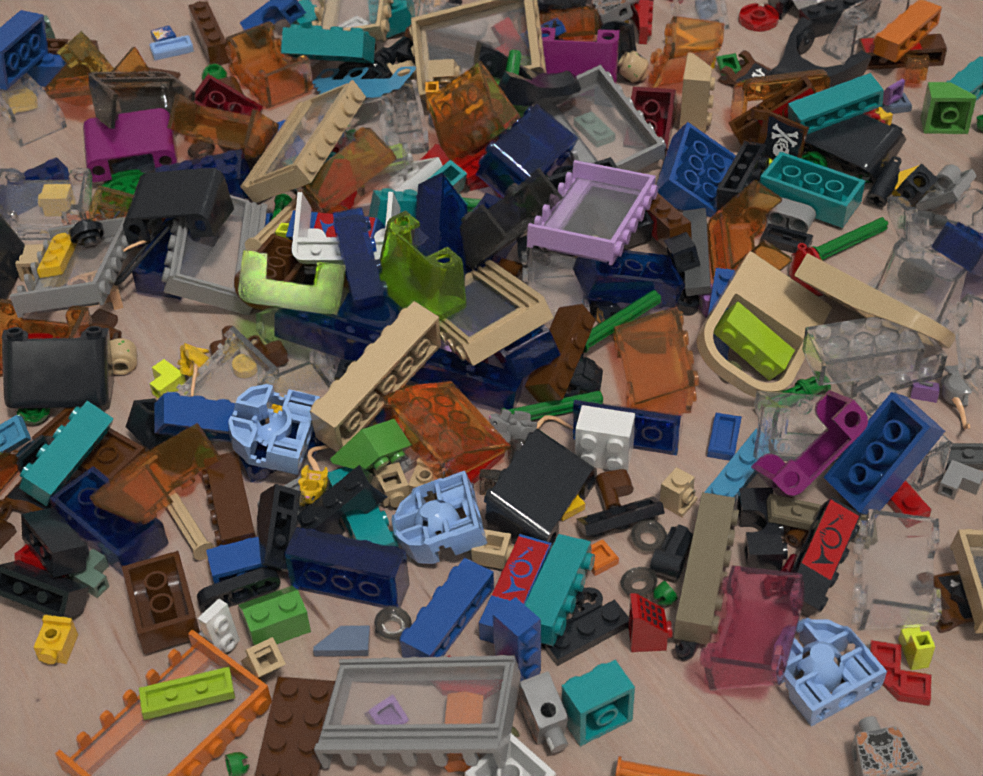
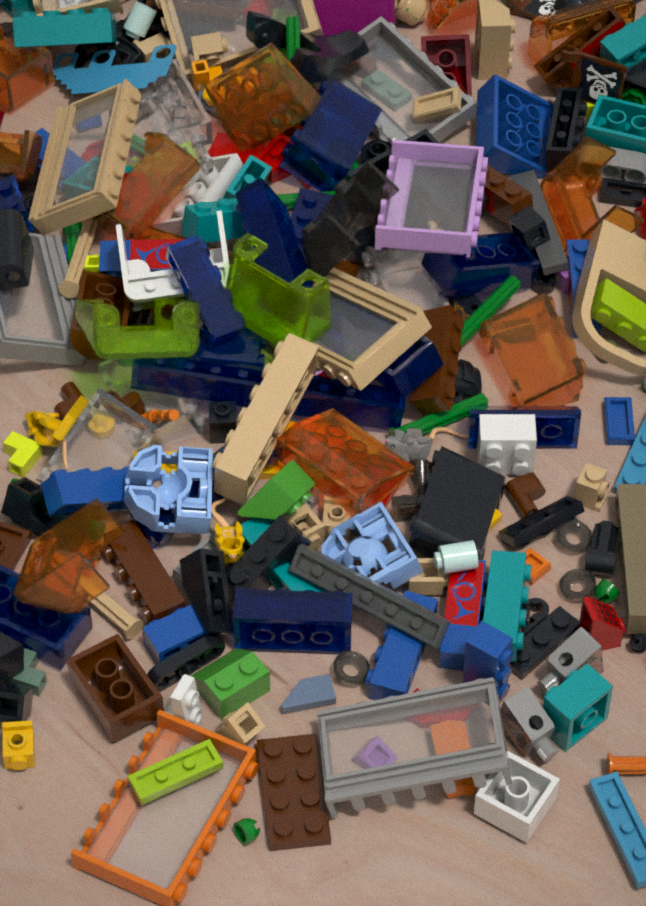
camera: 15 degrees left, 5 degrees up
none -> yellow tile [52,396,89,441]
none -> light aqua brick [123,1,157,40]
none -> orange piece [135,409,179,423]
none -> dark grey tile [289,544,451,649]
none -> tan tile [413,86,462,123]
none -> light aqua brick [434,540,478,574]
none -> light grey torso [538,627,604,693]

